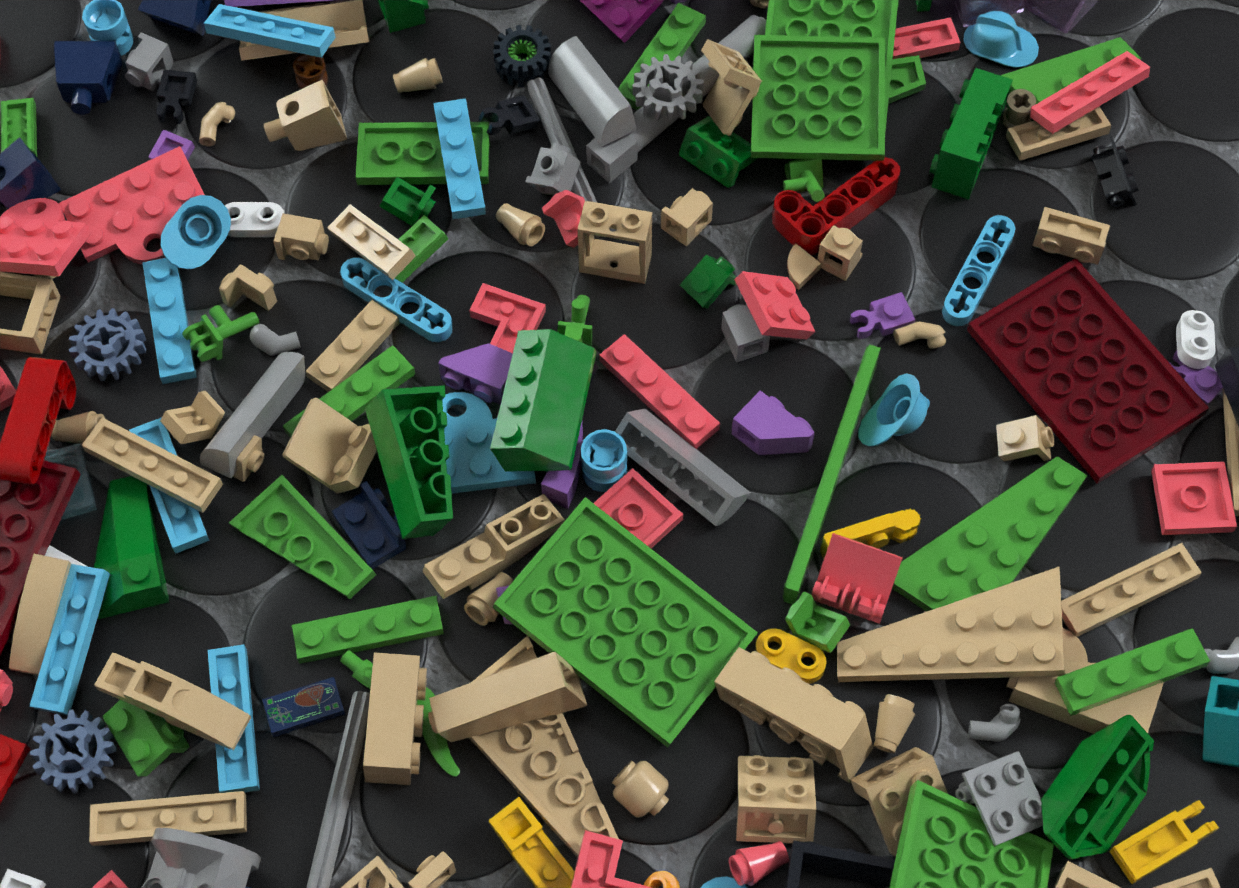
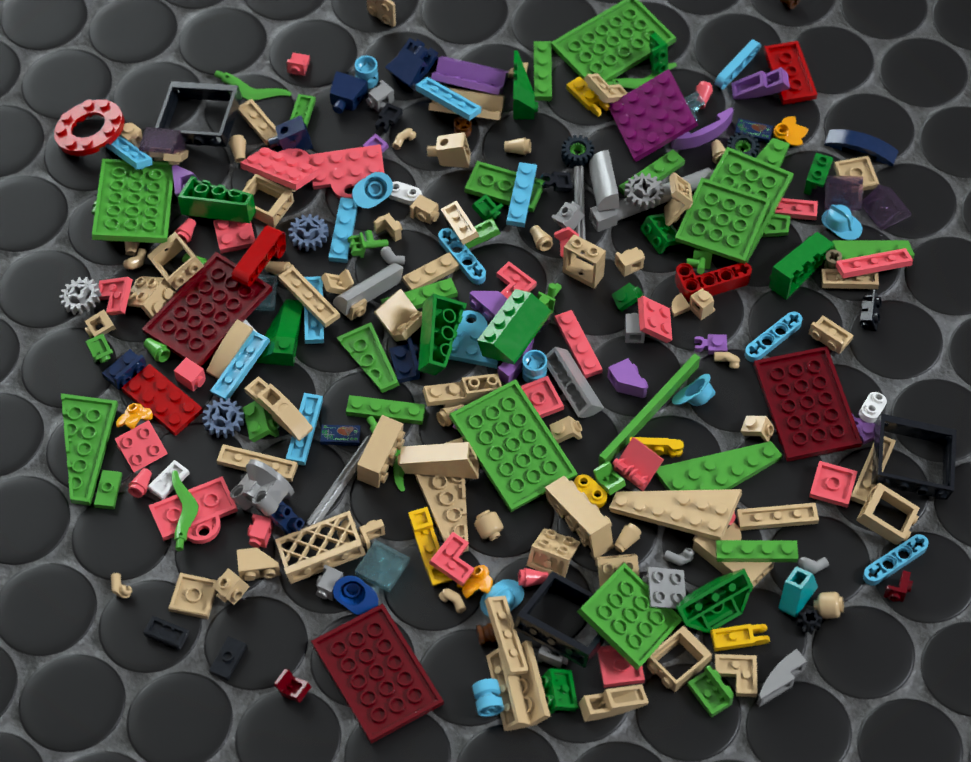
camera: 20 degrees right, 5 degrees down
none -> tan bracket [549,416,582,443]

